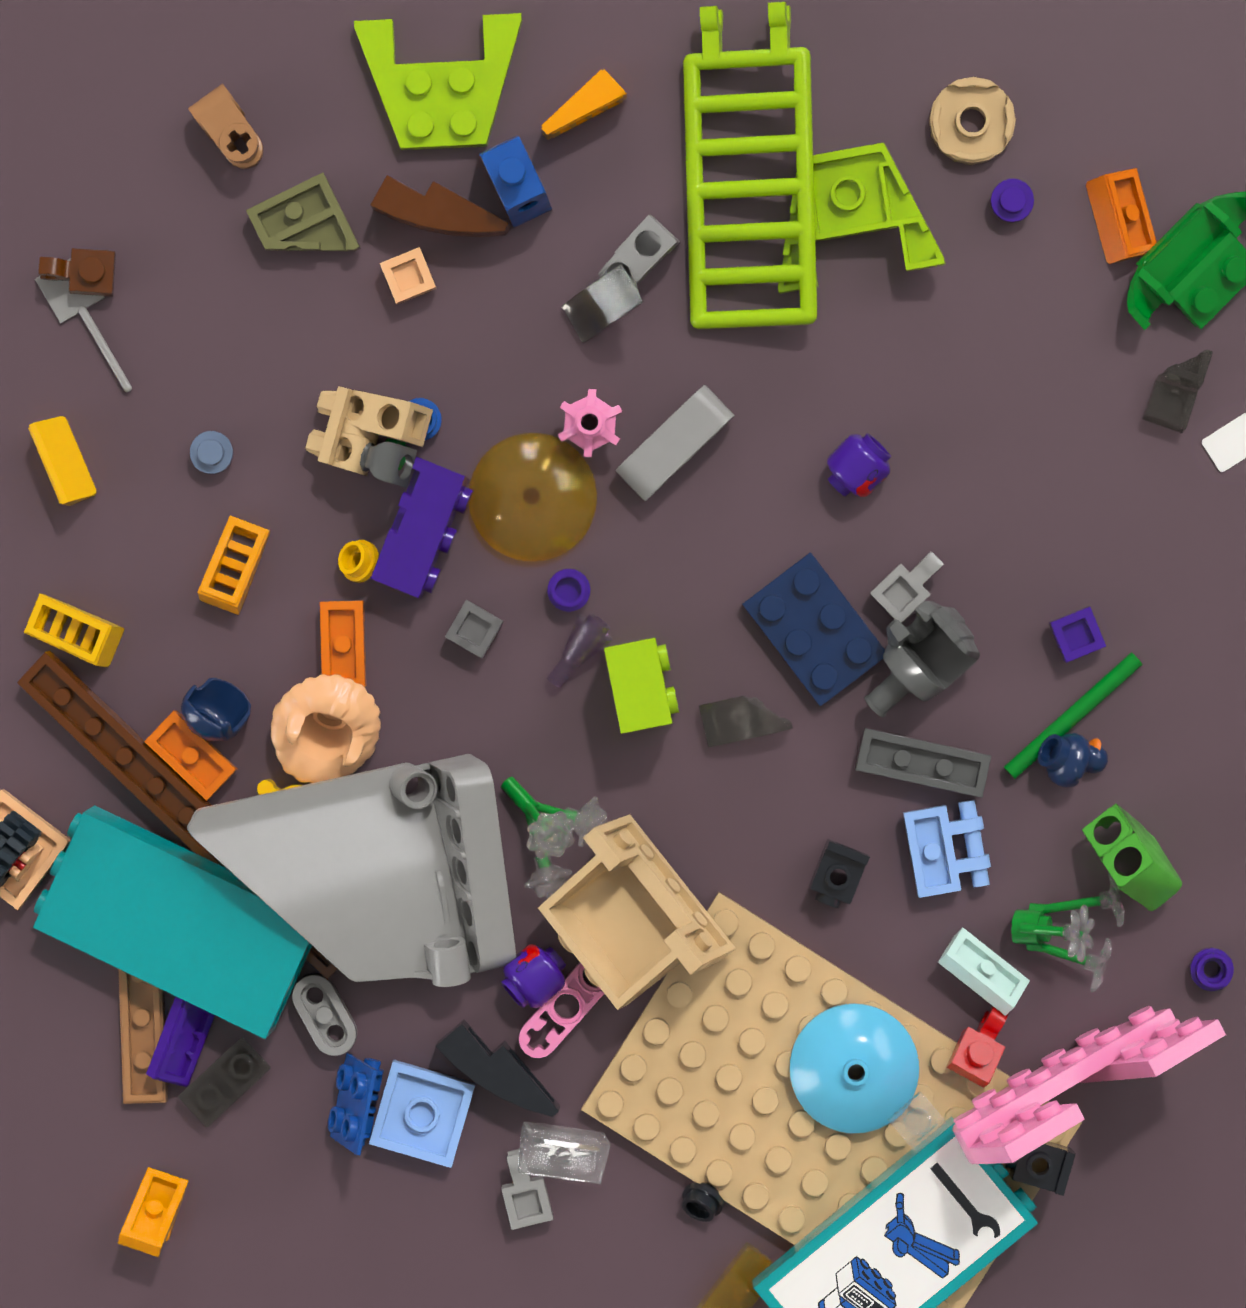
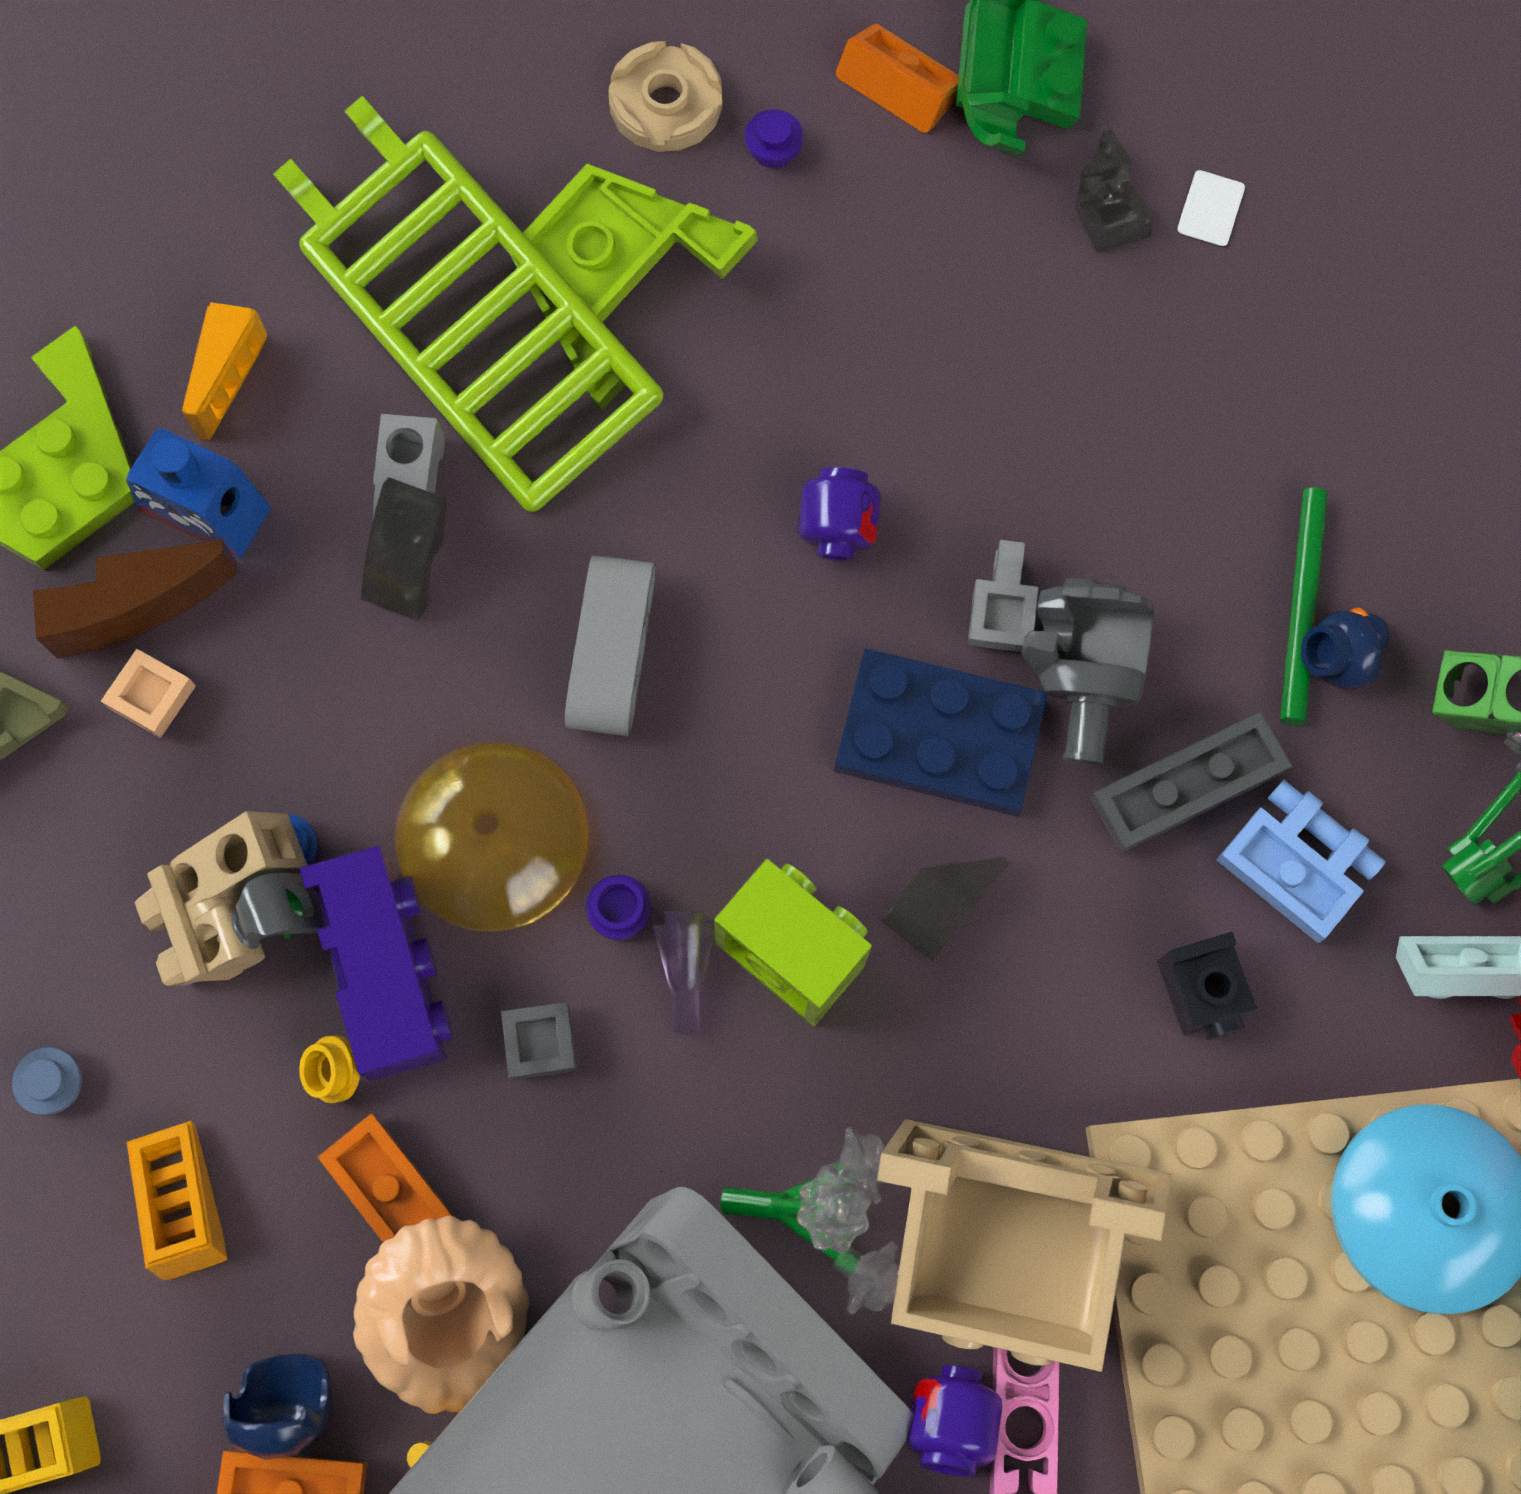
camera: 45 degrees left, 15 degrees down
bright pink rock [558,389,622,457] -> none
dark purple plate [1049,606,1106,663] -> none

